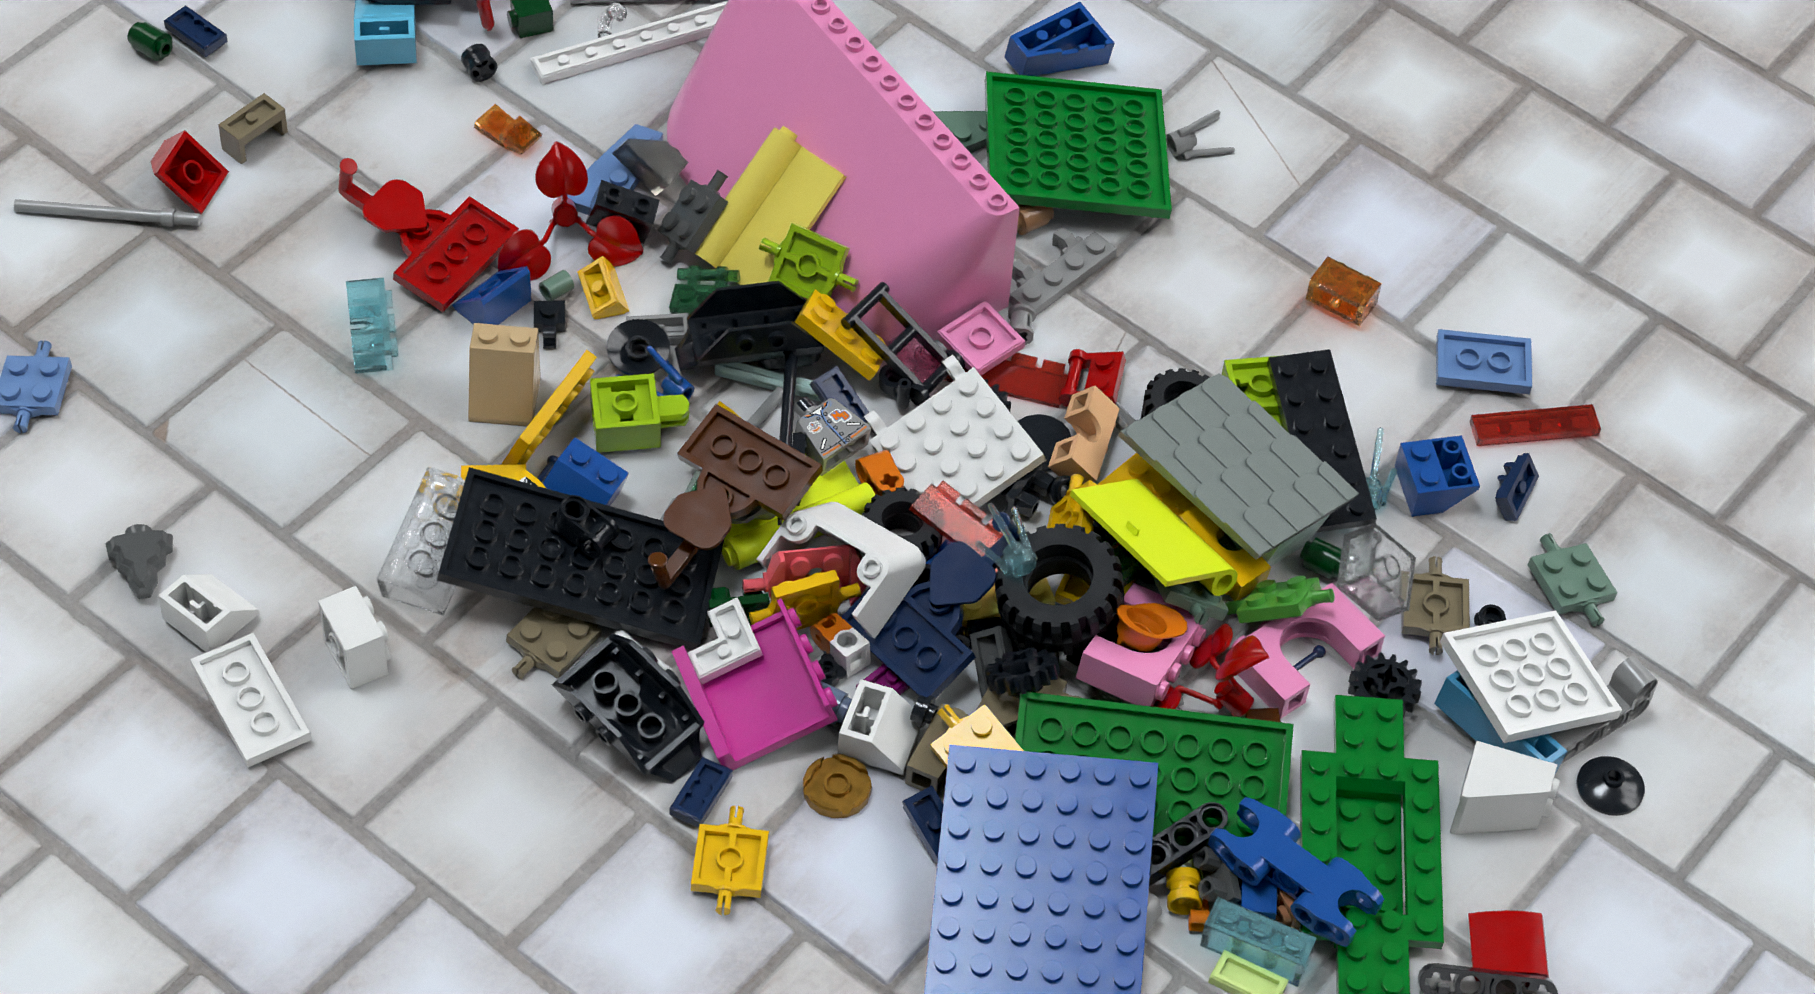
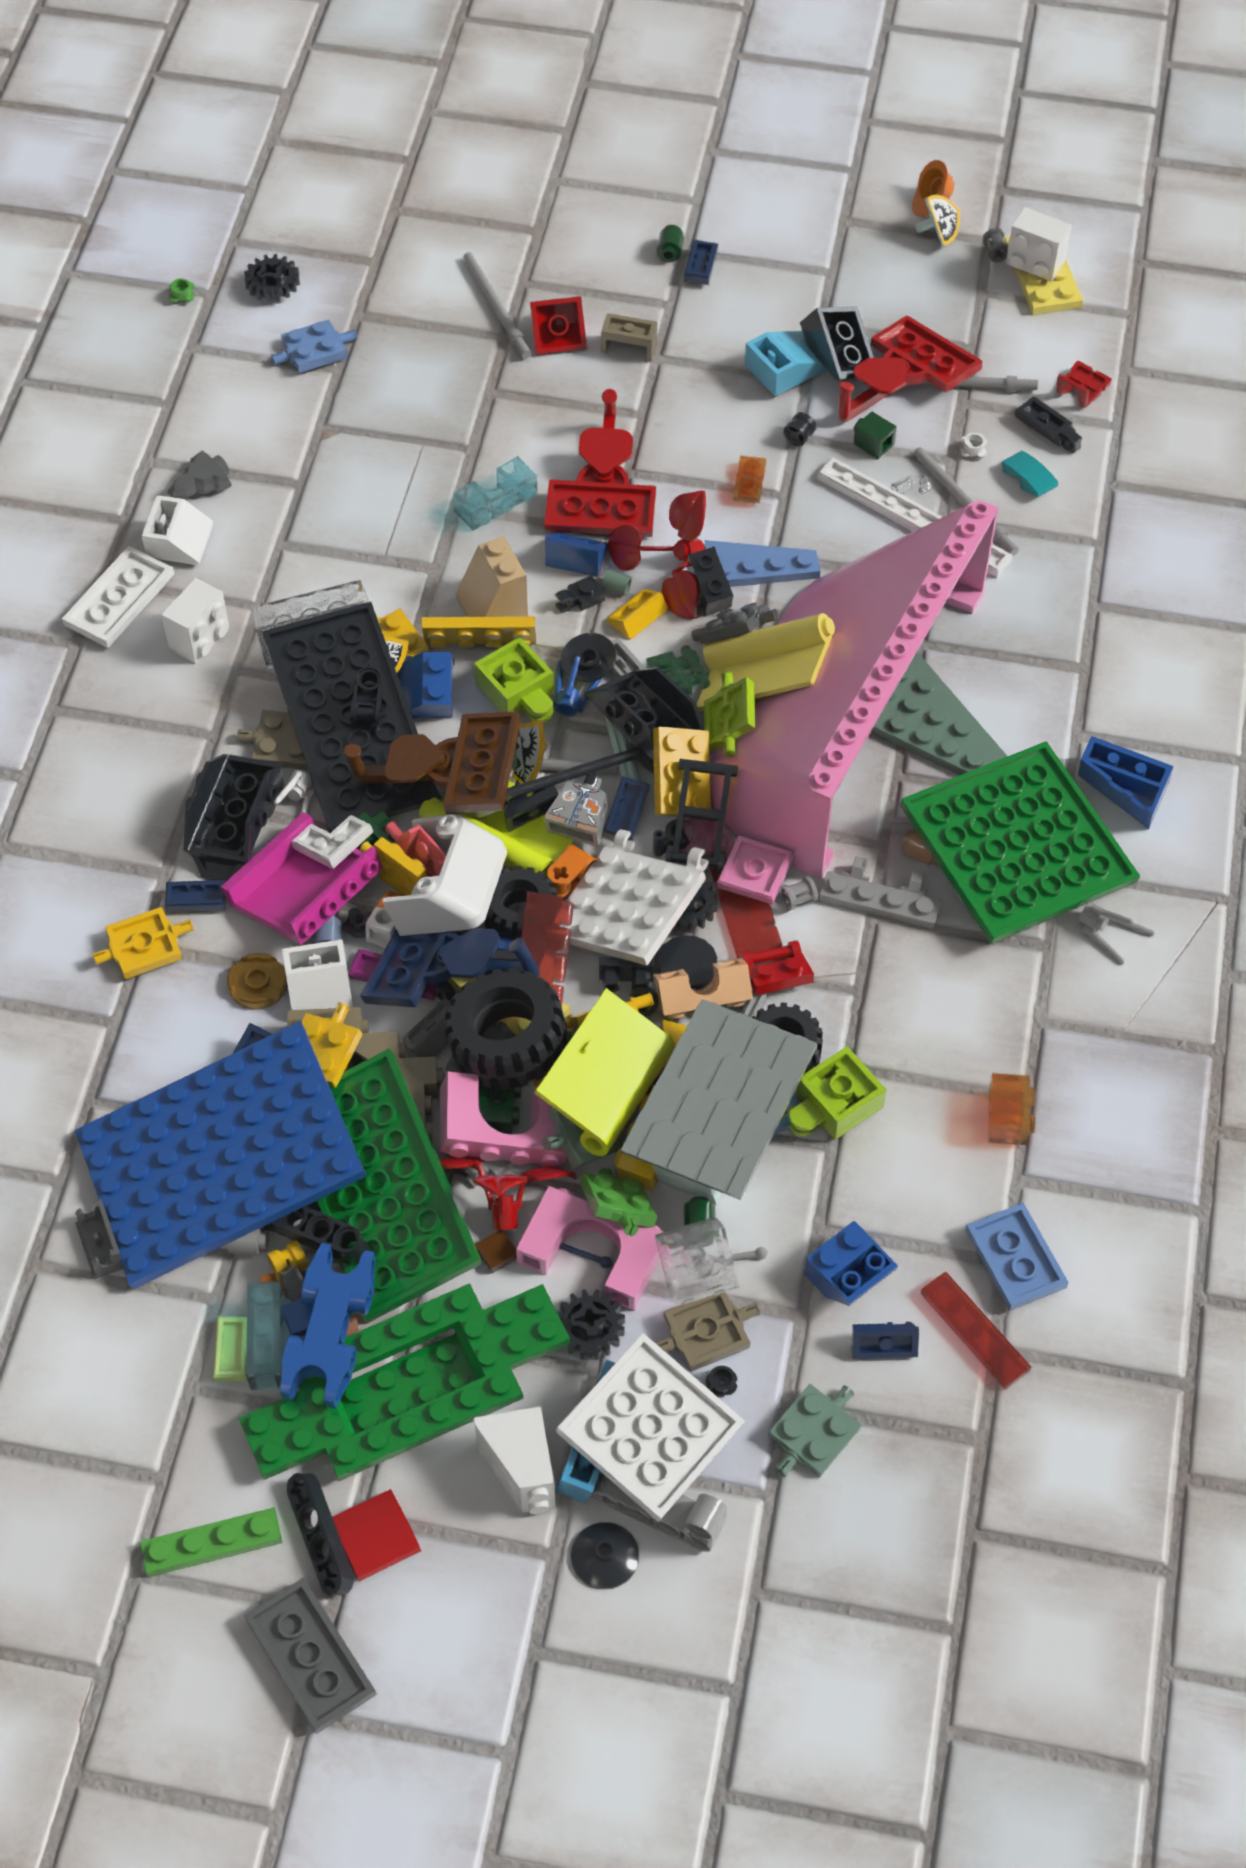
camera: 65 degrees right, 5 degrees up
clear smoke slope [612,139,689,196] -> none
black plate [910,695,939,729] -> none
clear light blue plant [975,503,1038,578] -> none
black gear [985,648,1060,696] -> none
orange piece [1117,603,1187,653] -> none
black plate [1267,349,1377,533] -> none
clear light blue plant [1366,427,1397,510] -> none

